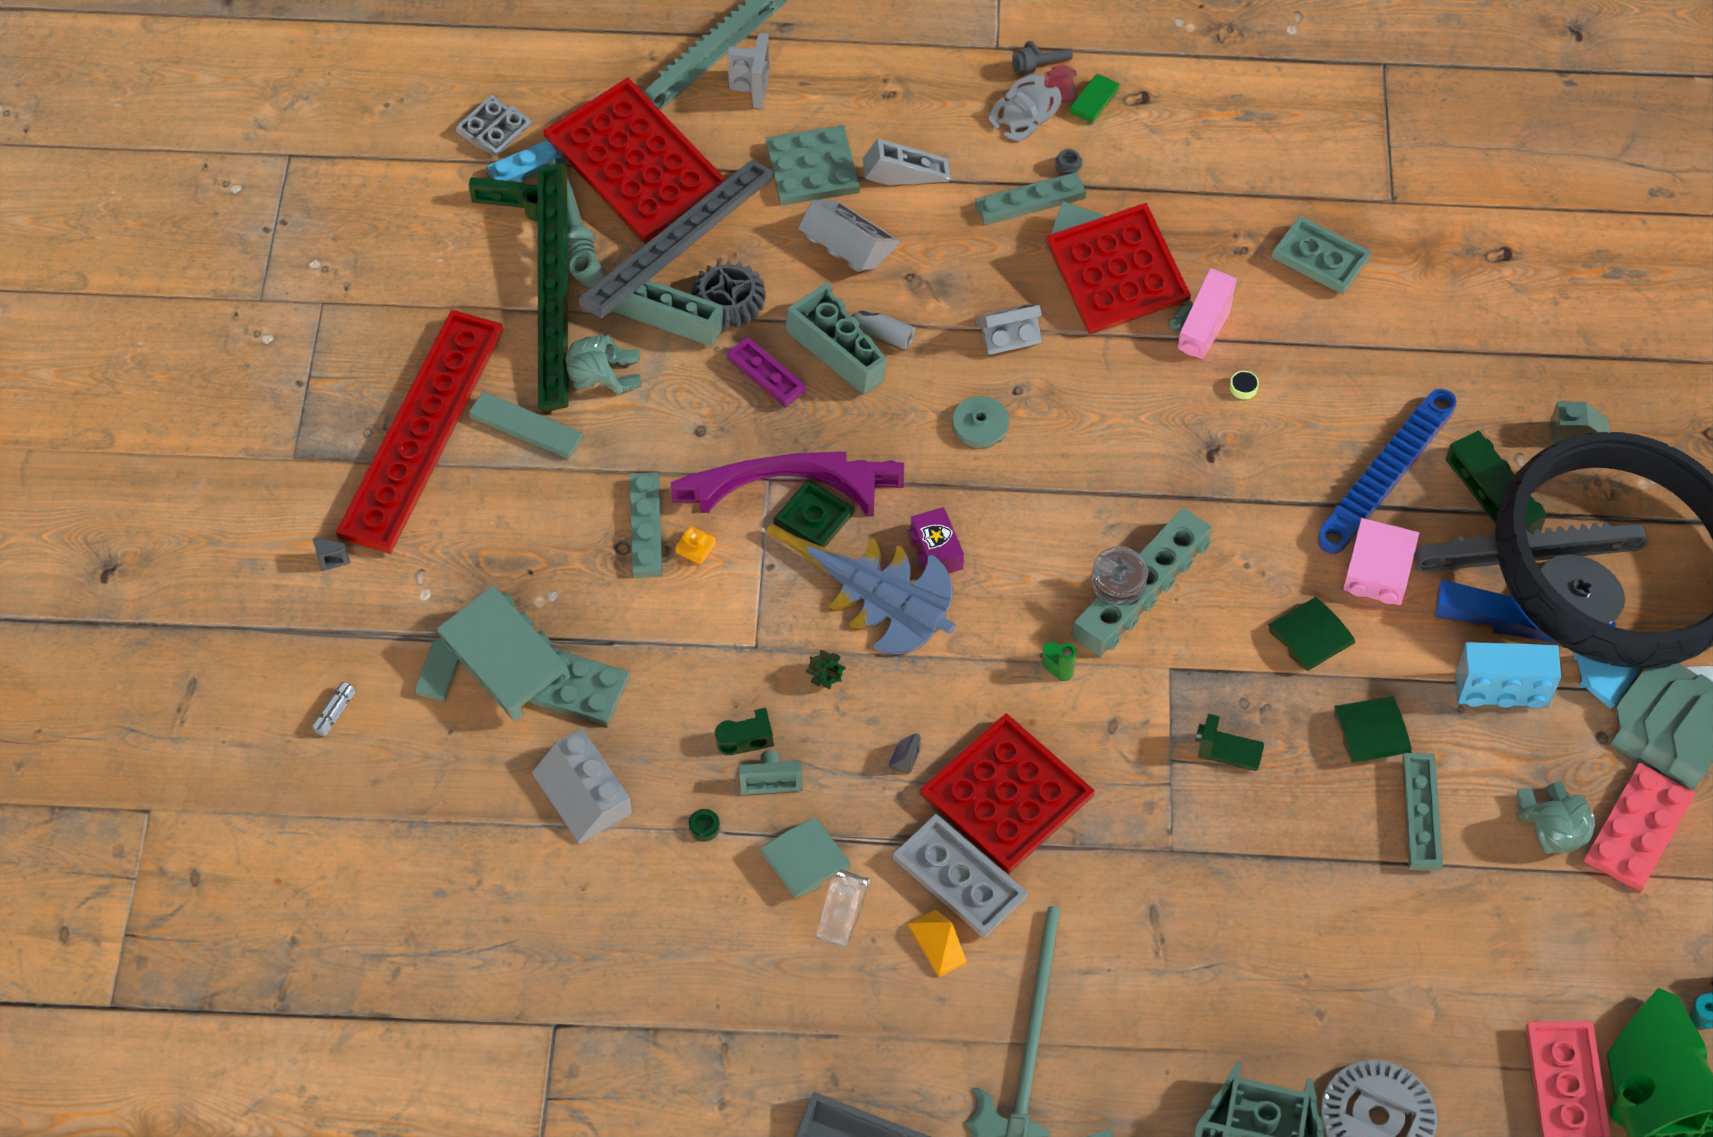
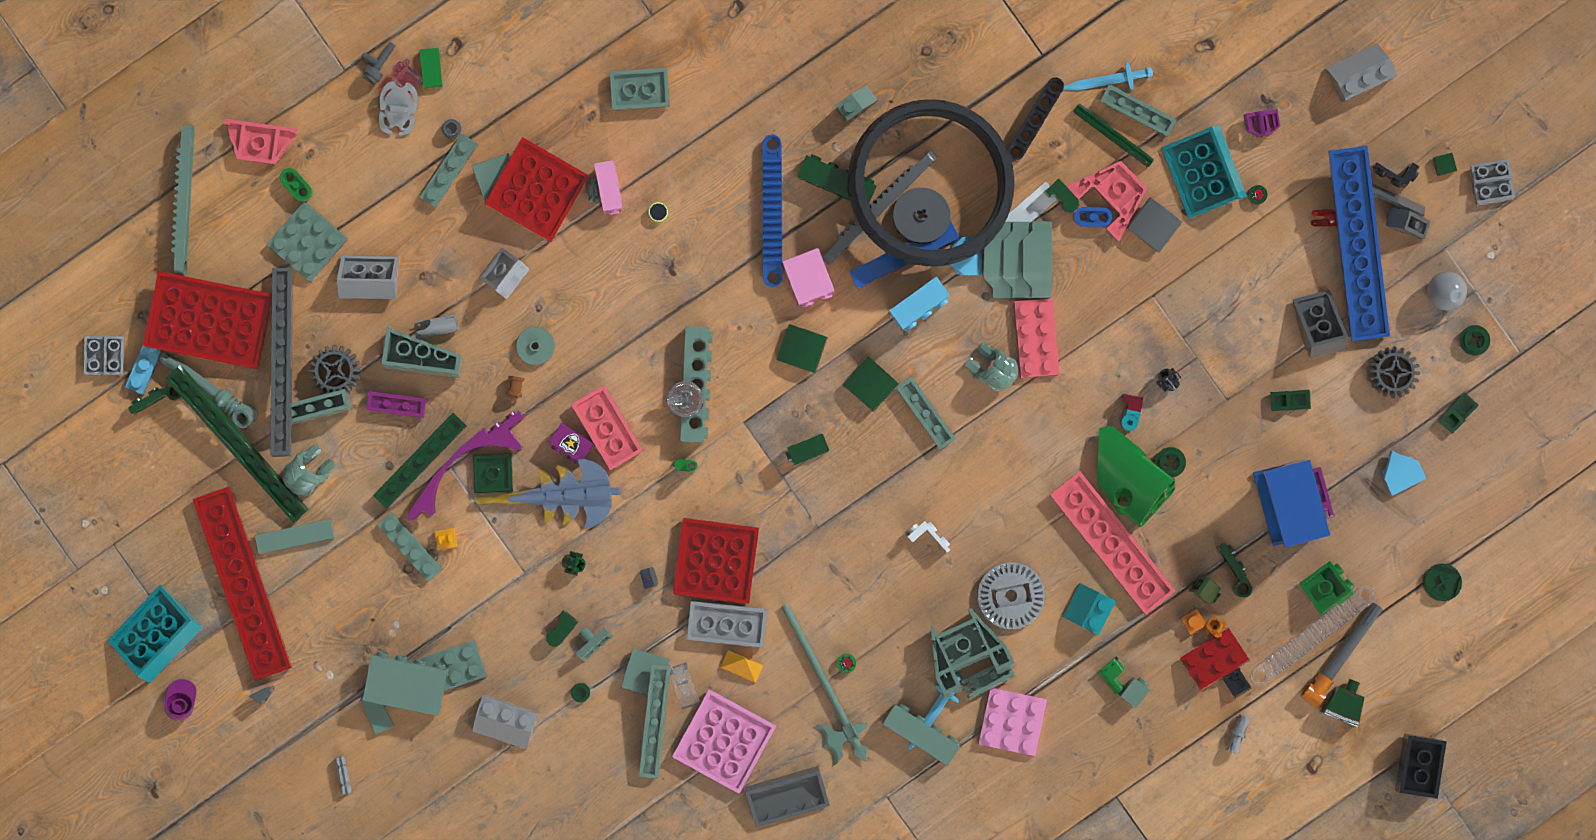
camera: 40 degrees left, 30 degrees up
light grey bracket [727,33,770,109] -> none
light grey slope [862,138,951,185] -> none
none -> teal slope [107,585,203,683]
none -> magenta cap [164,679,197,721]
none -> coral wing [224,119,299,165]
none -> green plate [280,168,313,202]
none -> dark green plate [373,413,467,509]
none -> dark orange bush [505,376,525,397]
none -> coral plate [571,385,643,471]
none -> sand green plate [639,663,671,779]
none -> bright pink plate [672,689,776,794]
none -> tile [837,653,856,673]
none -> white bracket [907,521,950,553]

